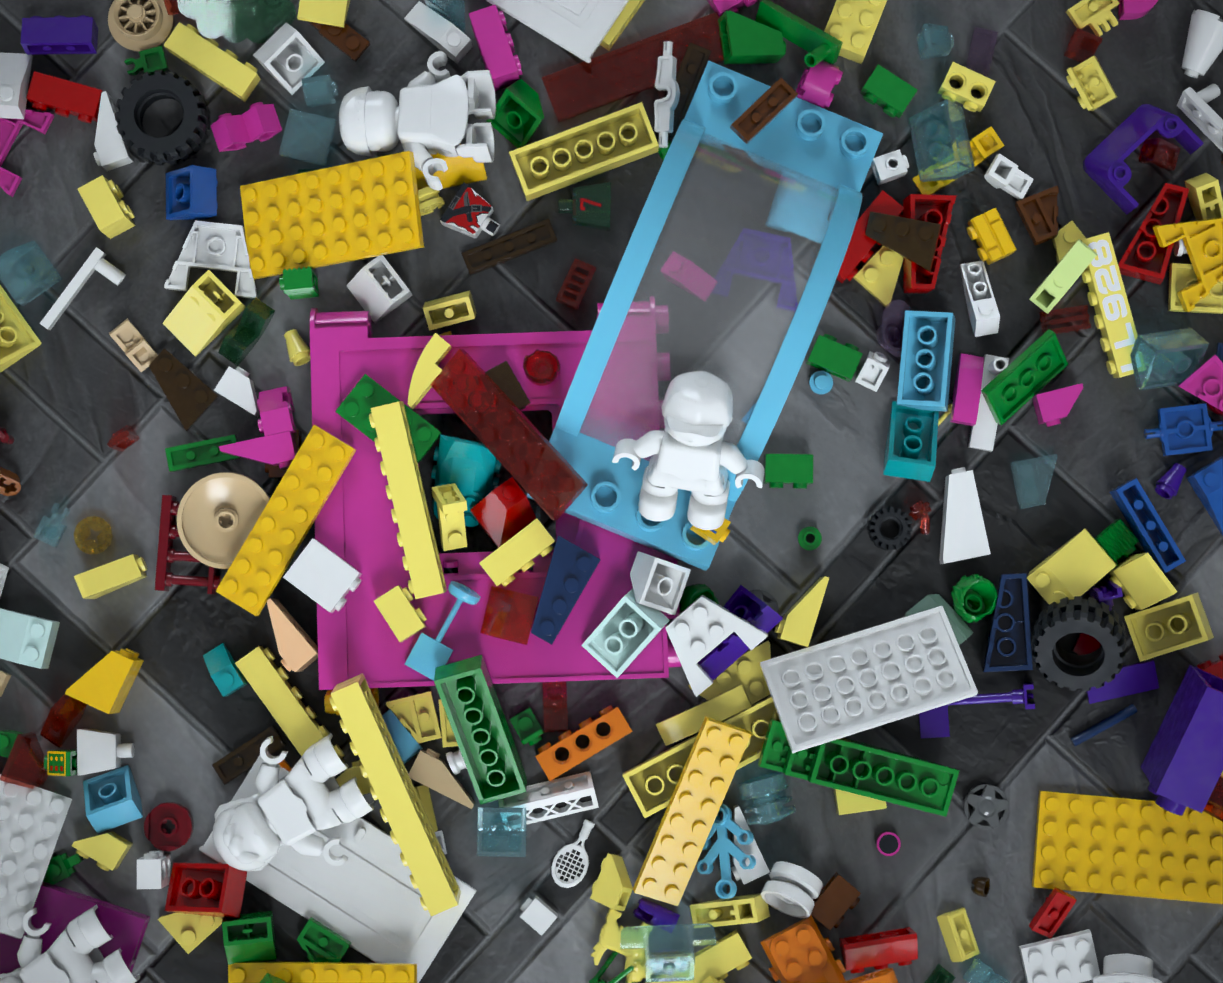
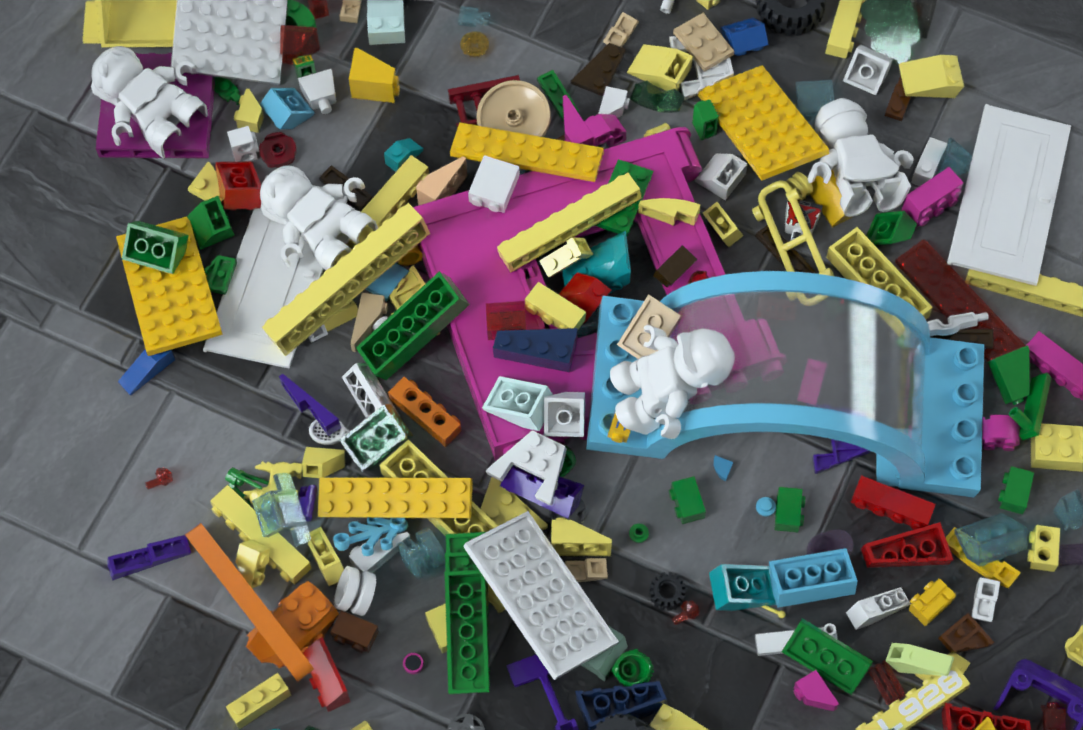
camera: 75 degrees right, 20 degrees down
clear red slope [40,694,88,748] -> none
light yellow slope [74,554,147,599] -> none
clear red slope [107,425,139,452] -> none
dark pink brick [210,102,282,152] -> none
clear light blue brick [302,74,339,107] -> none
light yellow brick [374,585,427,642] -> none
medium azure piece [405,581,481,681] -> none
clear red plate [431,349,588,520] -> none
clear light blue slope [477,807,527,857] -> none
green bracket [509,708,544,746] -> none
white brick [520,896,558,936] -> none
clear red slope [543,681,568,732] -> none
light yellow slope [656,684,752,746] -> none
reddish brown plate [730,78,798,144] -> none
light yellow wing [853,246,904,308] -> none
white bracket [855,351,890,392] -> none
dark brown wing [865,211,941,272] -> none
white brick [871,149,909,185] -> none
white slope [939,467,991,564] -> none
dark pink slope [950,353,984,426] -> none
clear light blue wing [1010,454,1057,509] -> none
none -> dark purple slope [279,374,341,436]
none -> clear green brick [339,404,414,471]
none -> tan slope [564,558,608,582]
none -> tan plate [617,295,683,359]
none -> tan plate [673,13,734,72]
none -> light yellow bar [752,180,834,306]

